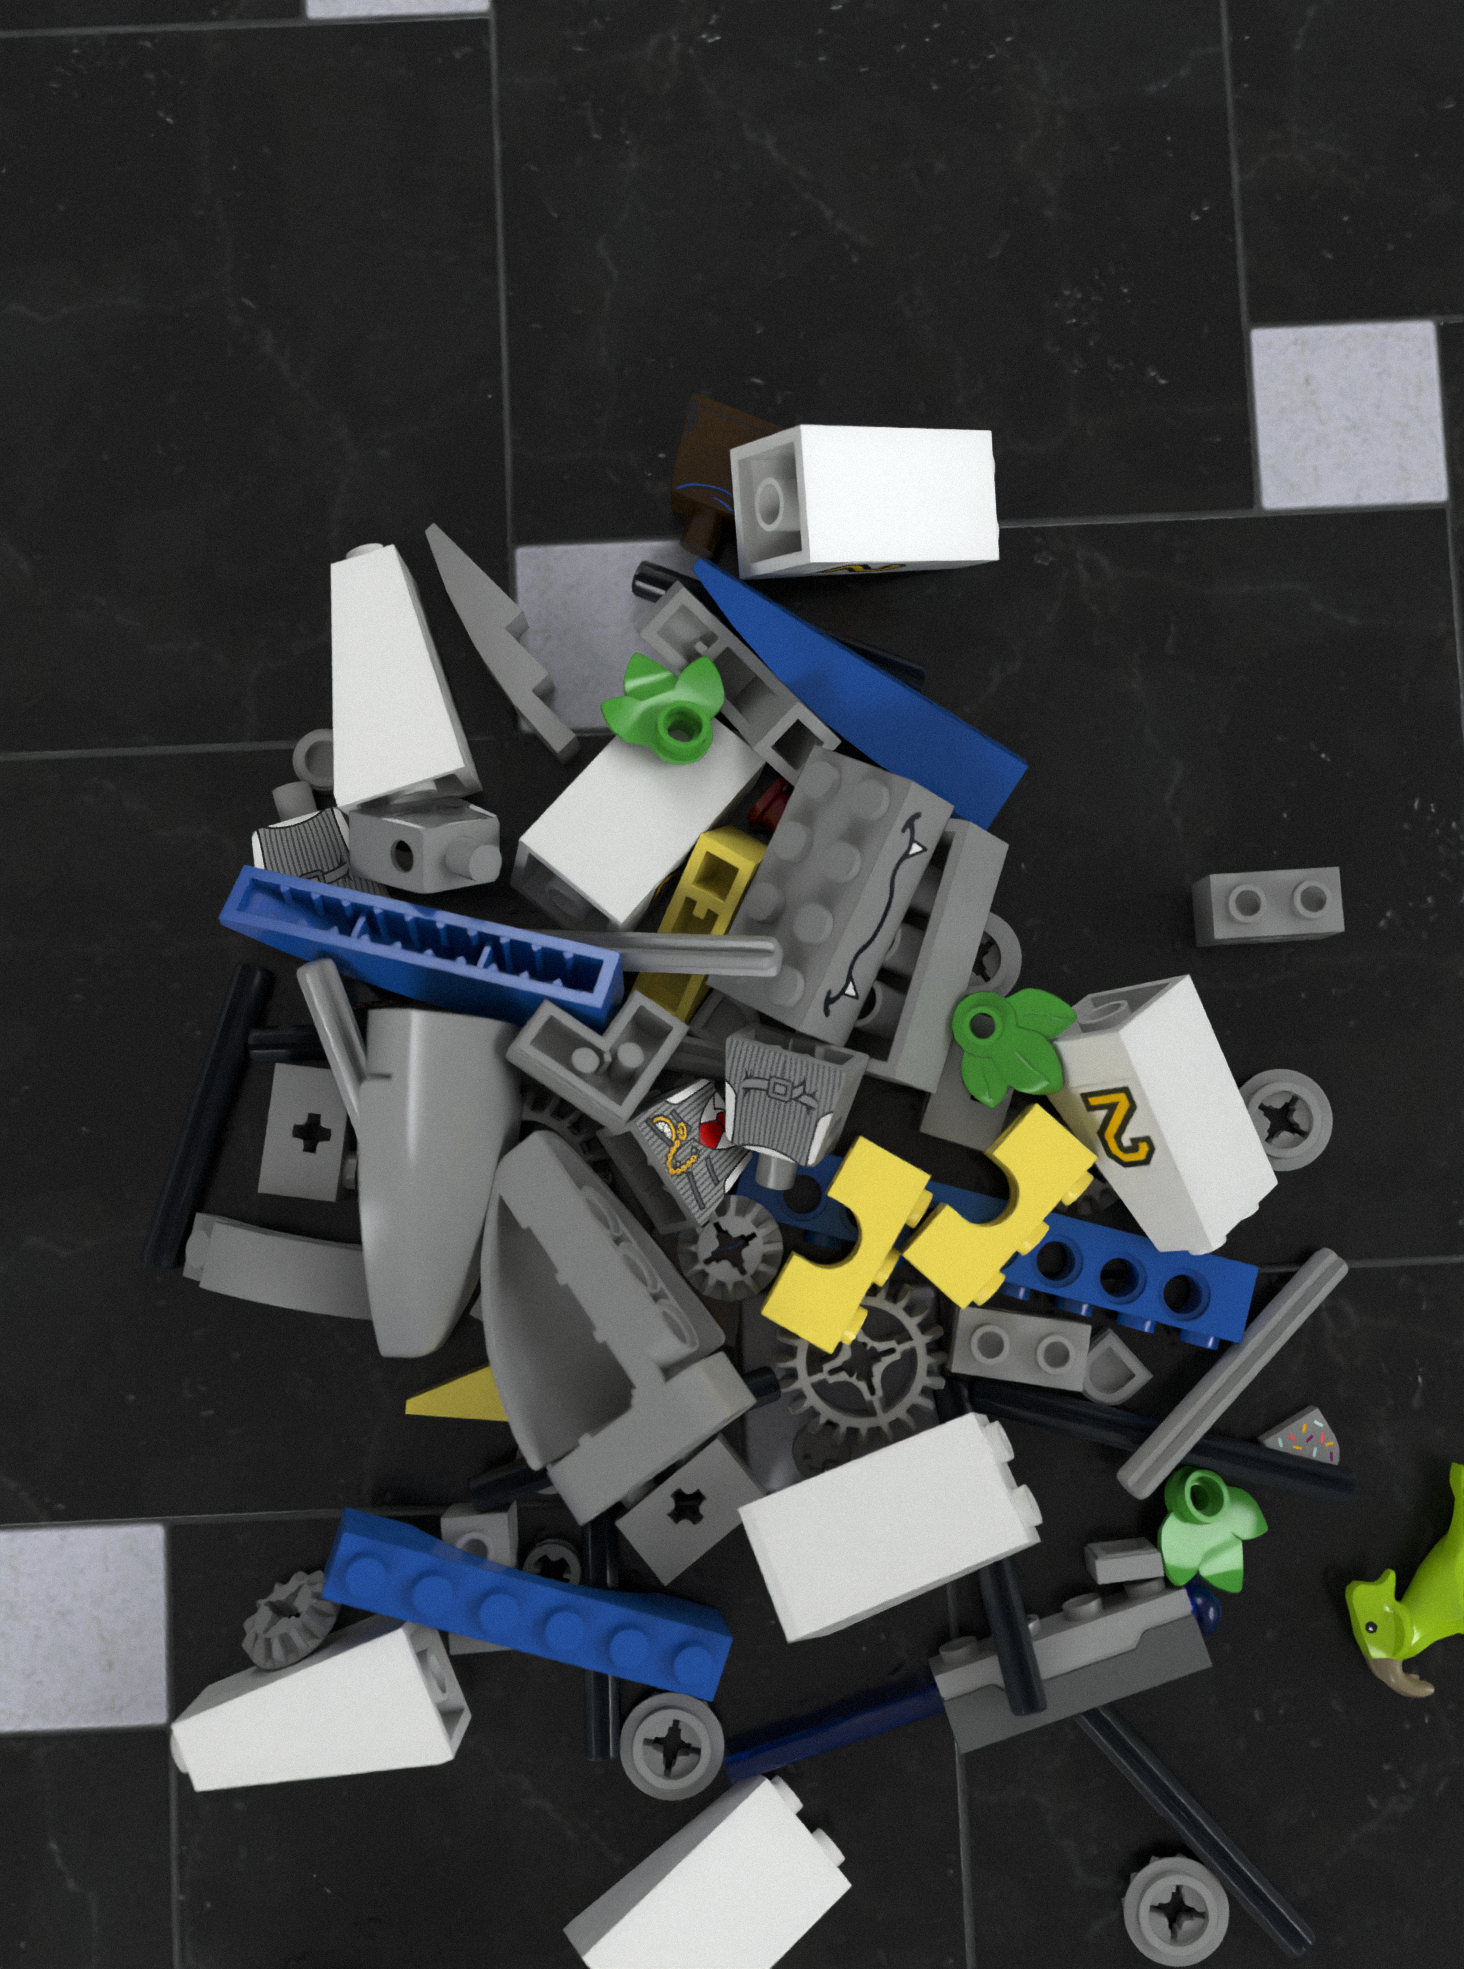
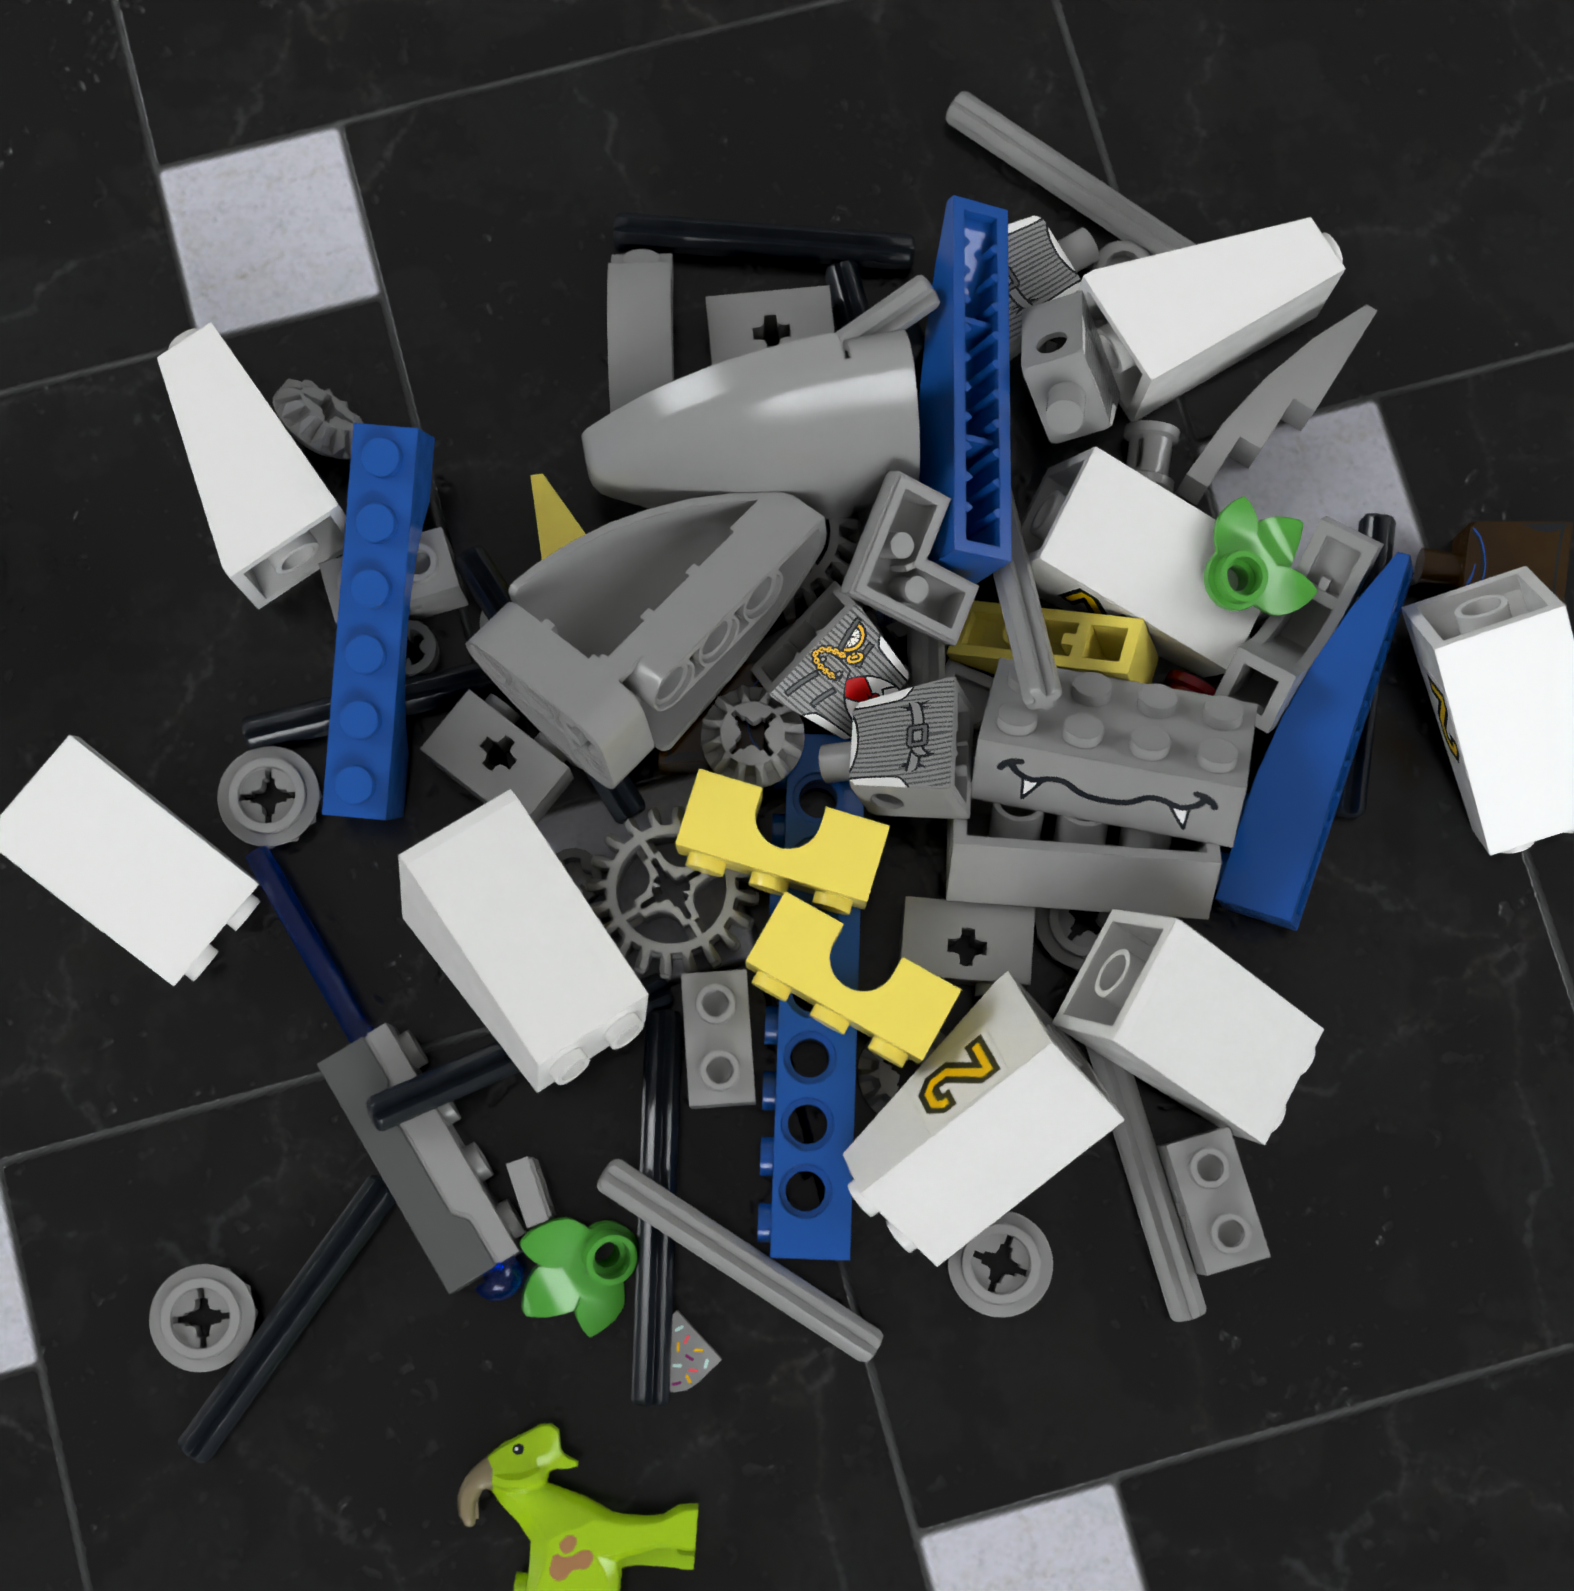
camera: 75 degrees right, 5 degrees down
bright green plate [951,988,1077,1108] -> none
light grey tile [1080,1326,1153,1406] -> none
none -> light grey axle [946,91,1196,256]
none -> white slope [1051,909,1324,1145]
none -> light grey axle [1086,1046,1207,1322]
none -> light grey bush [1124,420,1181,493]

